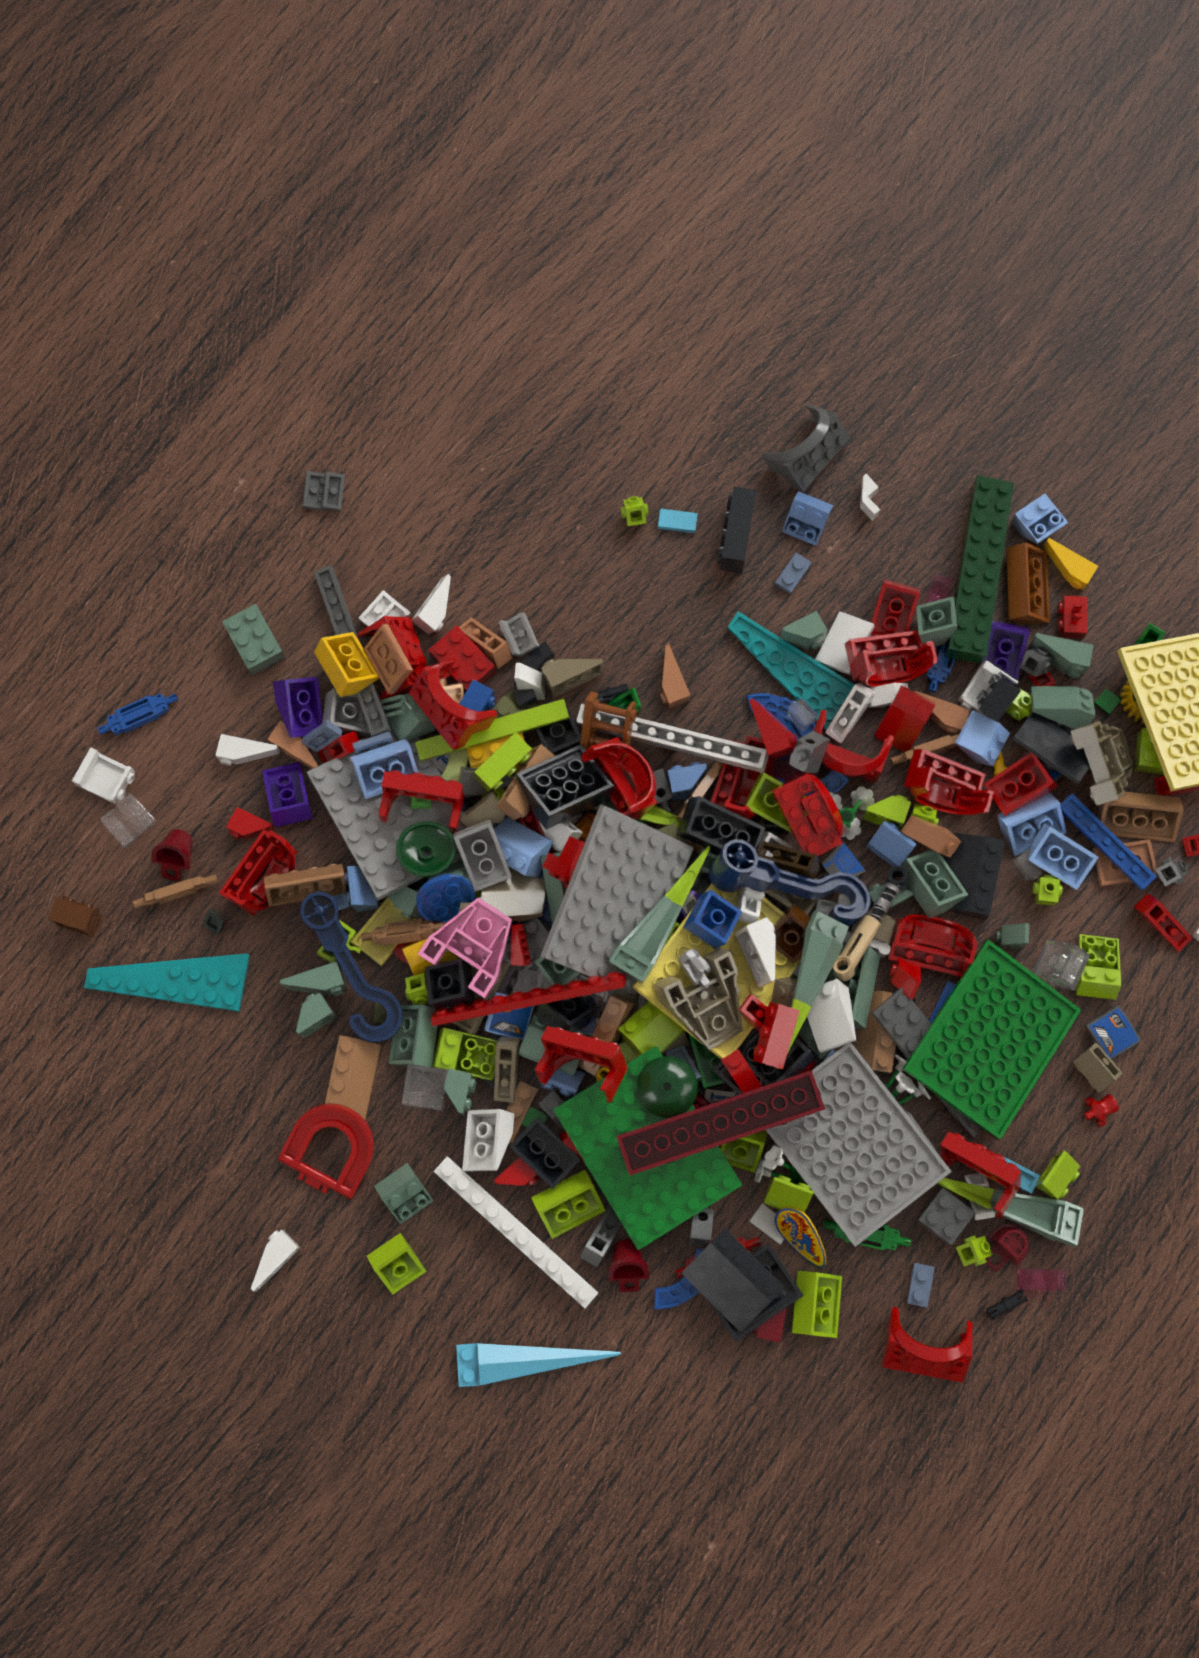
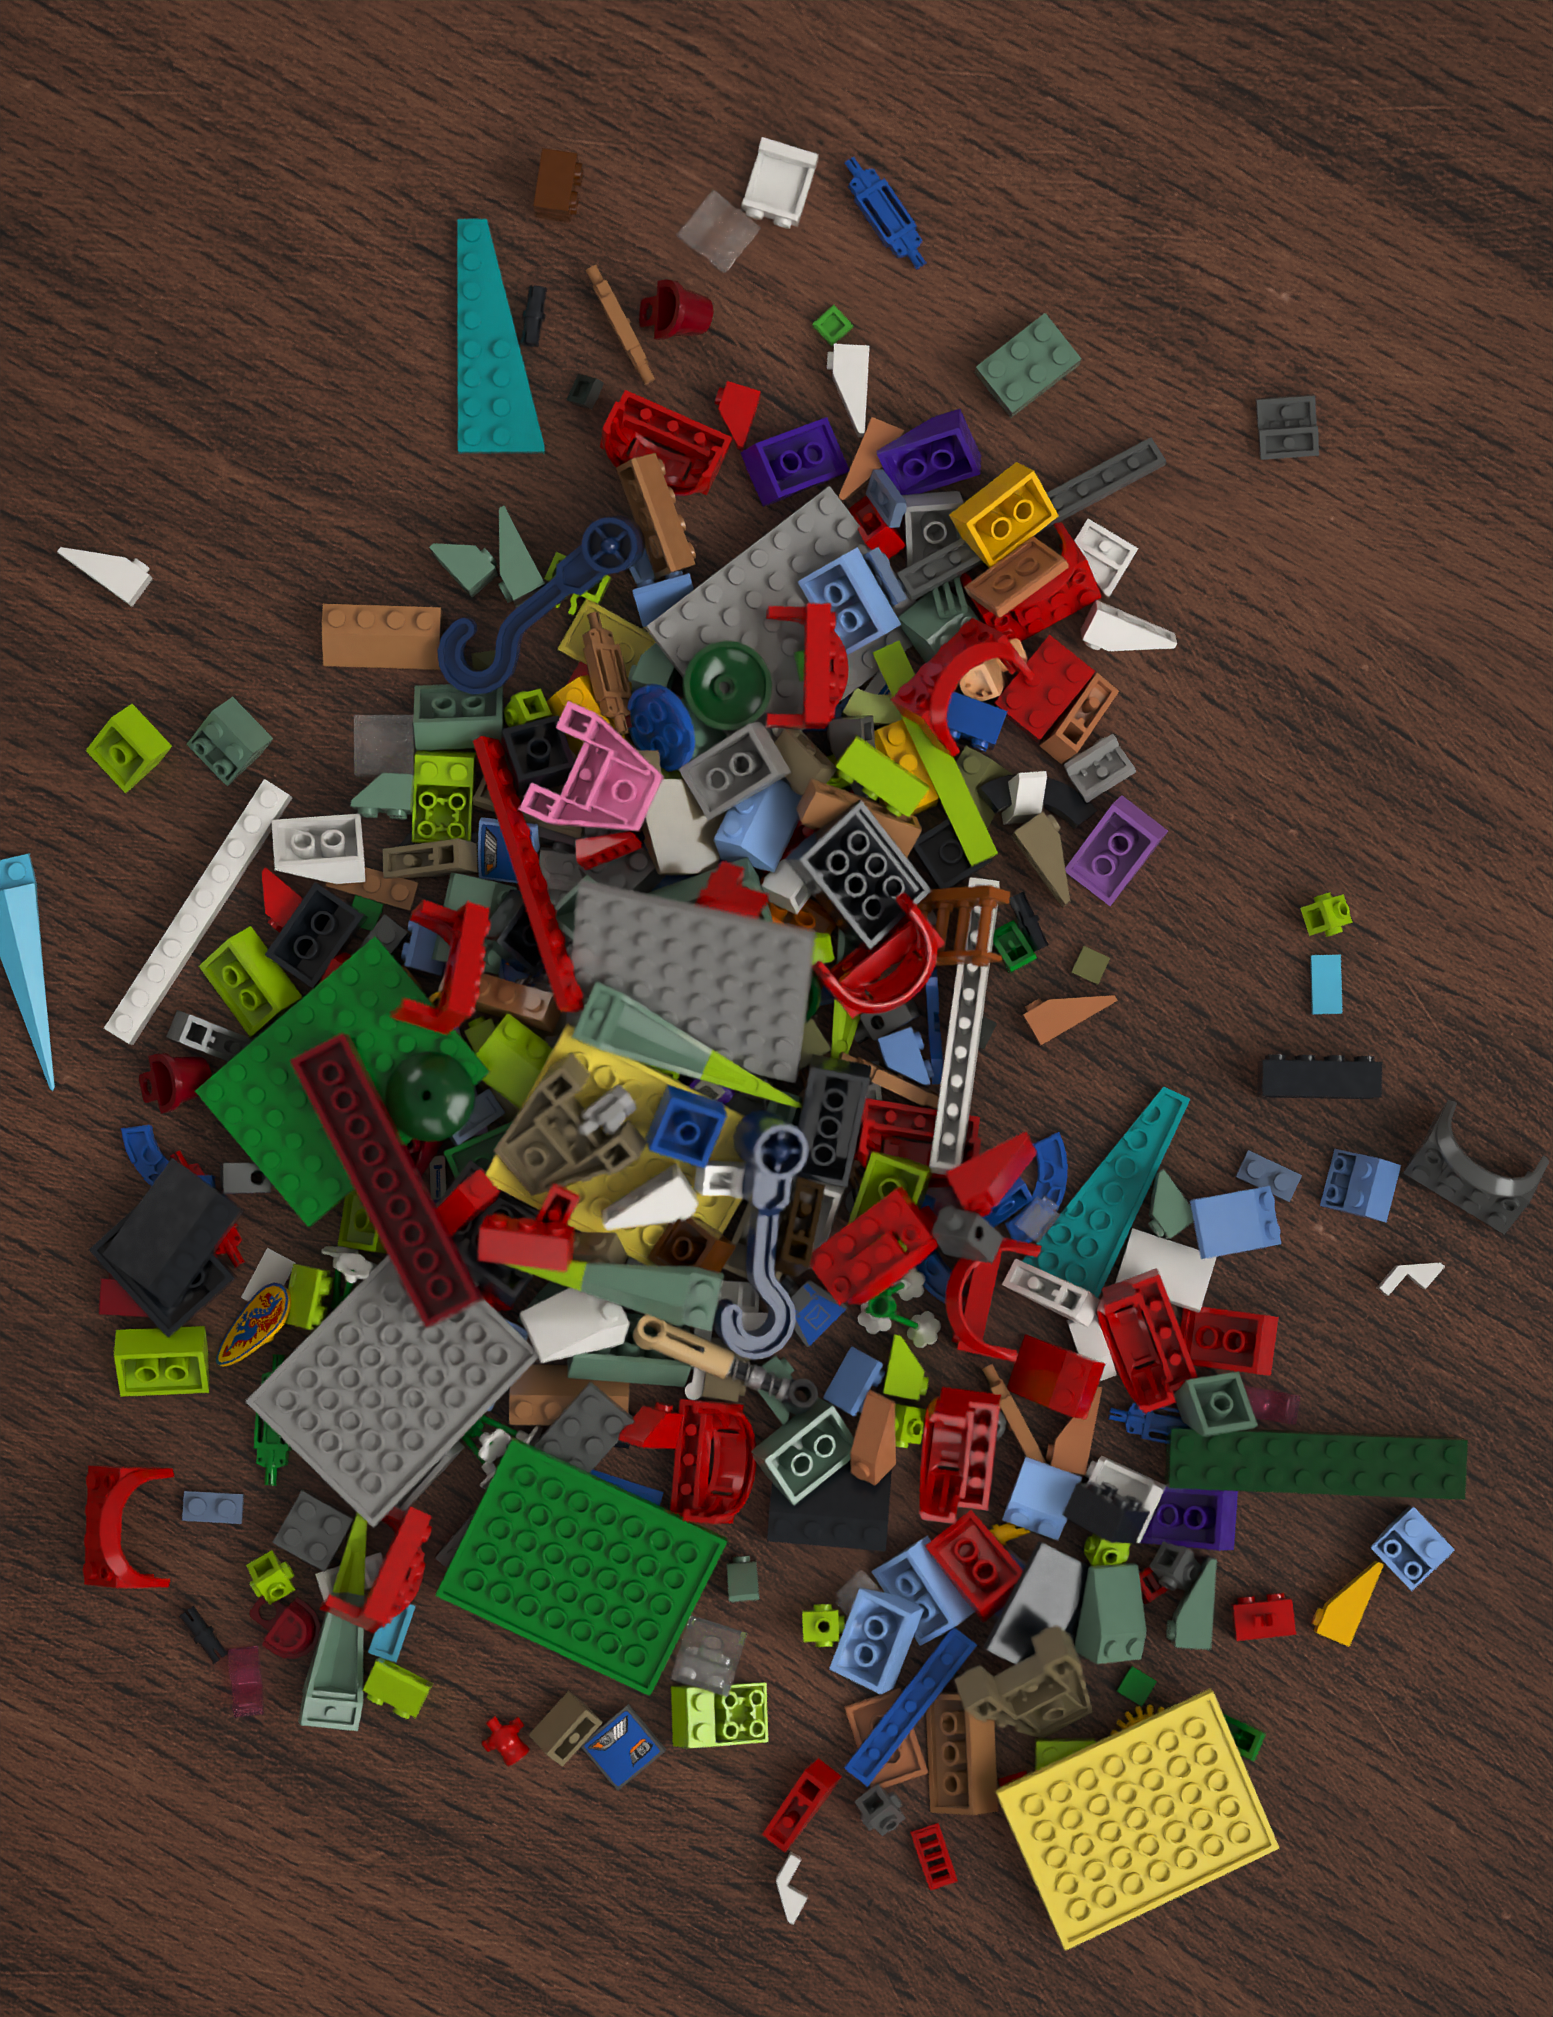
camera: 80 degrees right, 10 degrees up
red piece [278,1103,374,1200] -> none
dark orange slope [1006,542,1050,624] -> none
none -> black pin [520,285,547,347]
none -> bright green tile [812,305,854,347]
none -> blue tile [925,966,943,1084]
none -> medium lavender slope [1065,795,1168,906]
none -> olive tile [1071,946,1110,985]
none -> medium blue slope [1190,1186,1281,1259]

